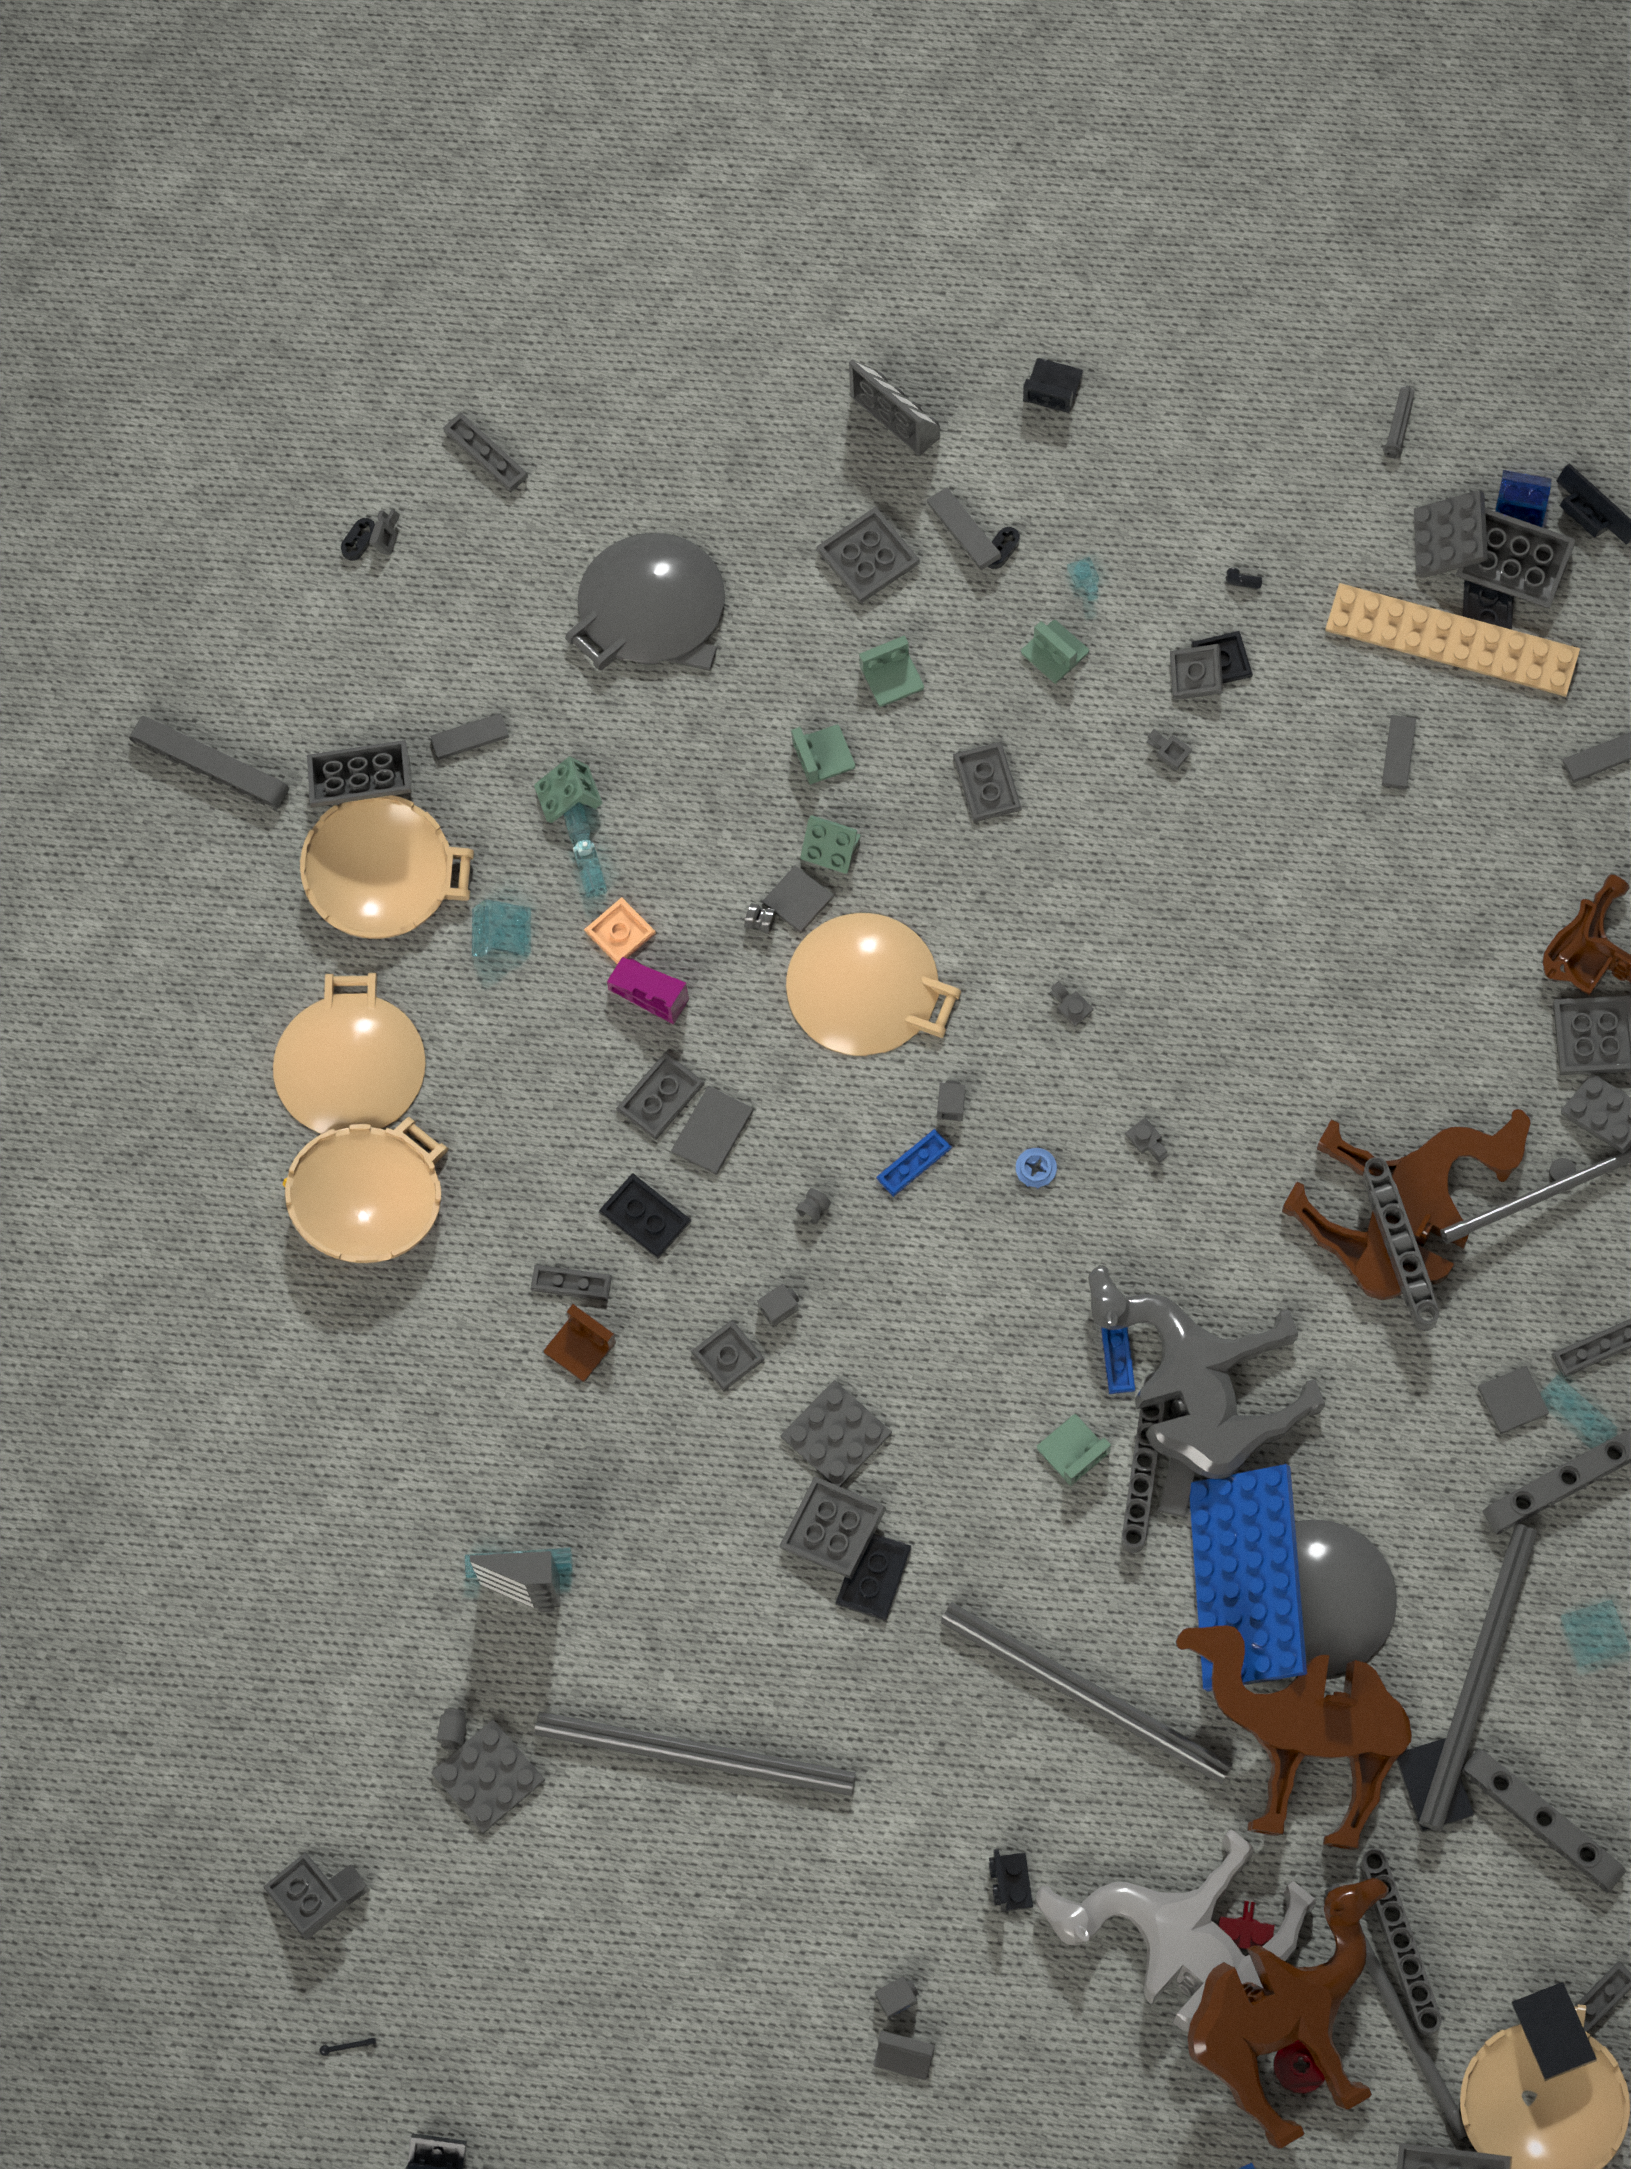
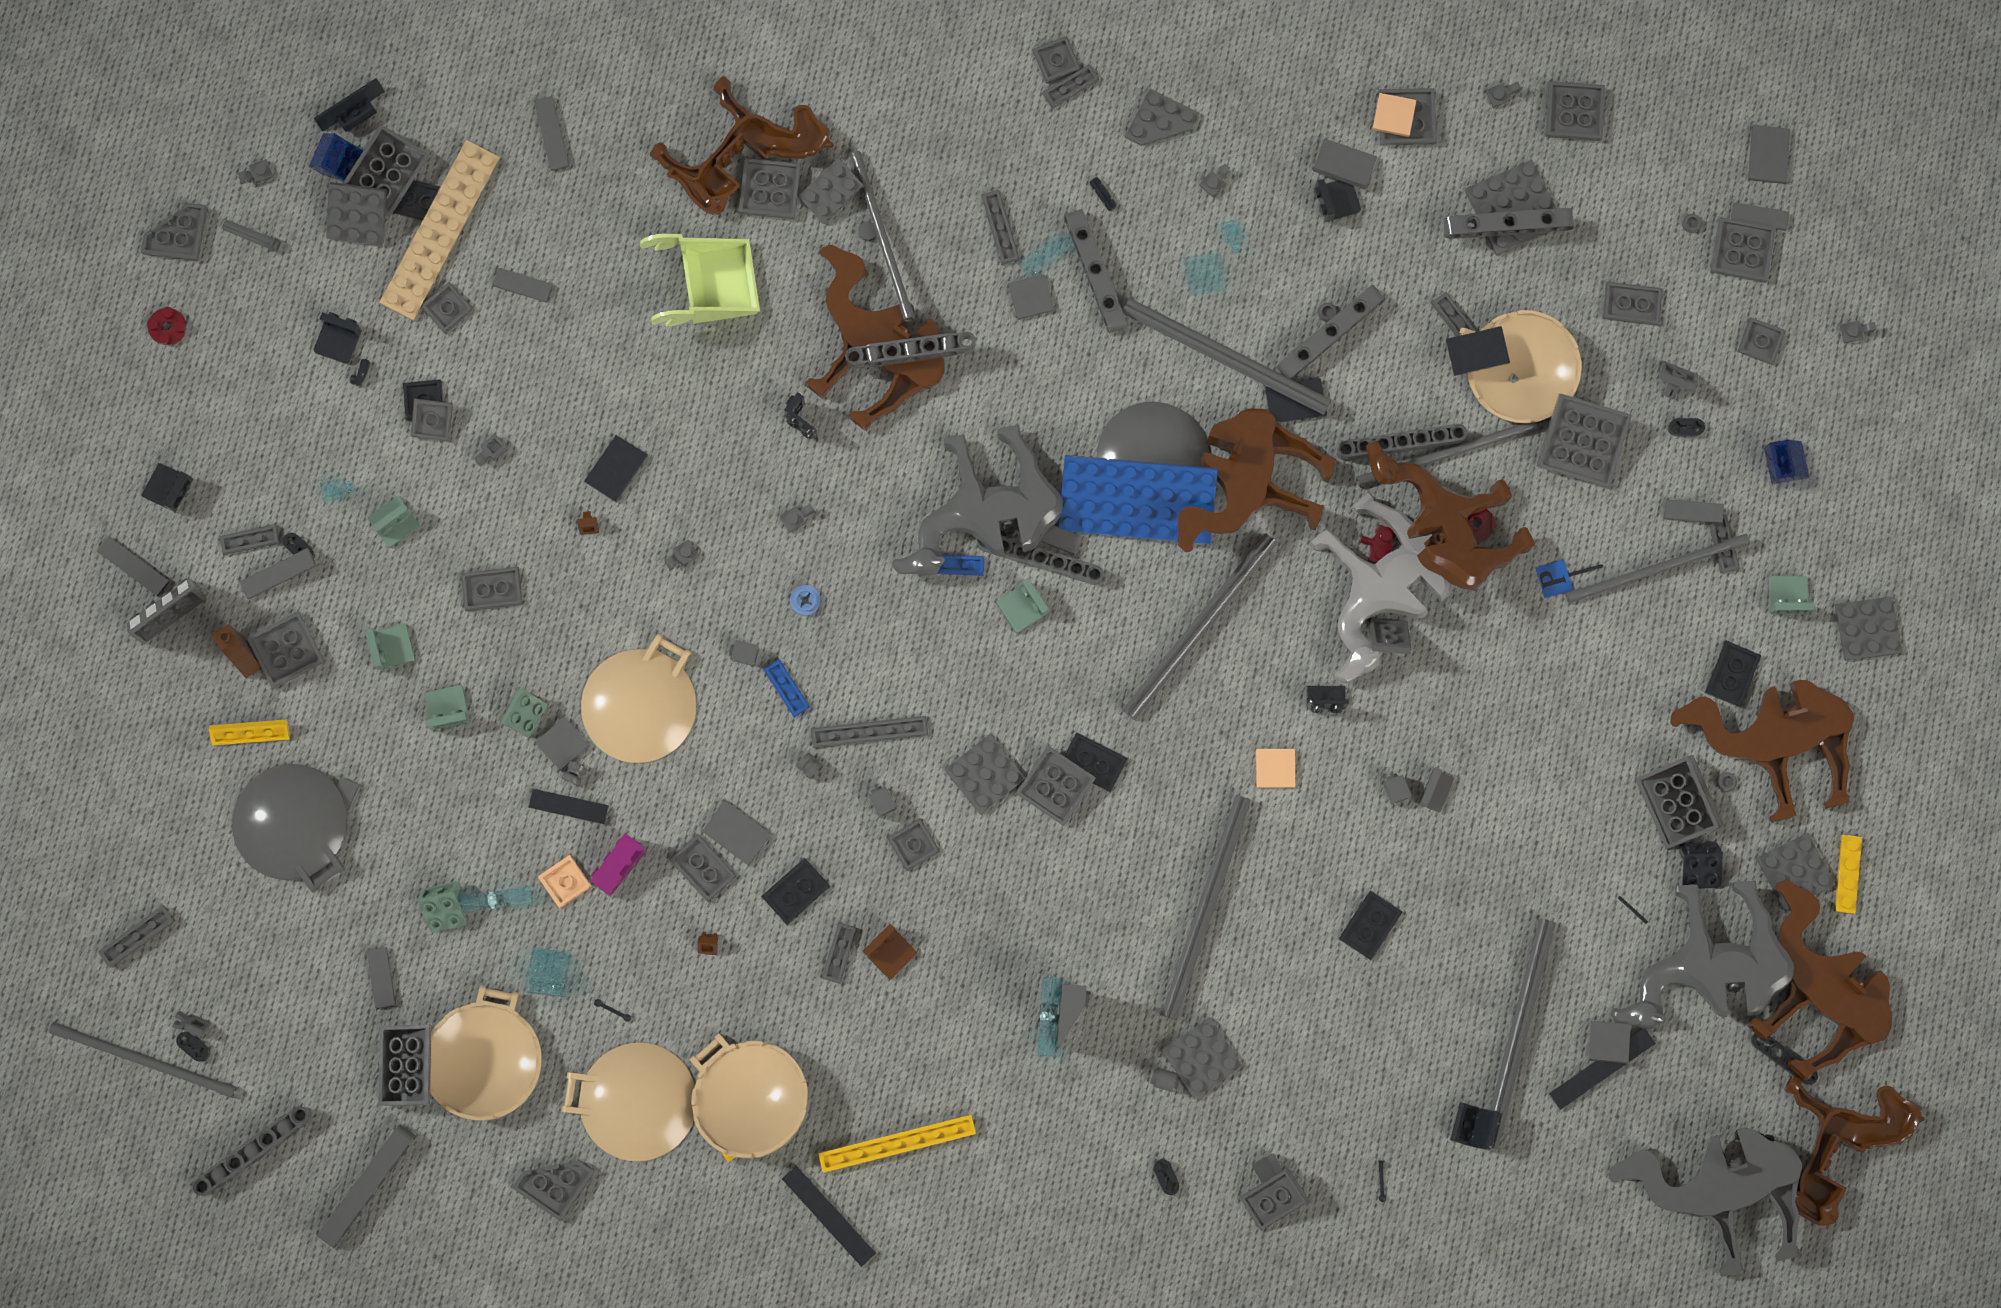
camera: 90 degrees left, 10 degrees up
none -> dark grey piece [49,1022,237,1098]
none -> dark grey tile [97,537,170,597]
none -> dark grey plate [141,203,207,261]
none -> dark red plate [147,307,186,345]
none -> dark grey beam [192,1106,312,1196]
none -> yellow plate [209,719,290,745]
none -> reddish brown slope [212,624,262,678]
none -> dark grey tile [219,524,280,555]
none -> dark grey plate [237,159,273,184]
none -> black bracket [313,312,362,364]
none -> dark grey tile [421,282,474,334]
none -> dark grey plate [512,1160,595,1221]
none -> black tile [528,789,609,824]
none -> reddish brown tile [577,511,599,535]
none -> black tile [584,435,648,503]
none -> black hinge [594,999,631,1022]
none -> yellowish green piece [640,234,760,326]
none -> reddish brown tile [698,932,718,956]
none -> black tile [782,1166,876,1267]
none -> black bracket [784,392,818,440]
none -> dark grey tile [811,716,928,748]
none -> yellow plate [818,1115,976,1173]
none -> black beam [1153,1159,1180,1195]
none -> light nougat tile [1256,749,1295,788]
none -> dark grey tile [1318,303,1337,322]
none -> black tile [1338,891,1402,961]
none -> dark grey tile [1369,618,1411,654]

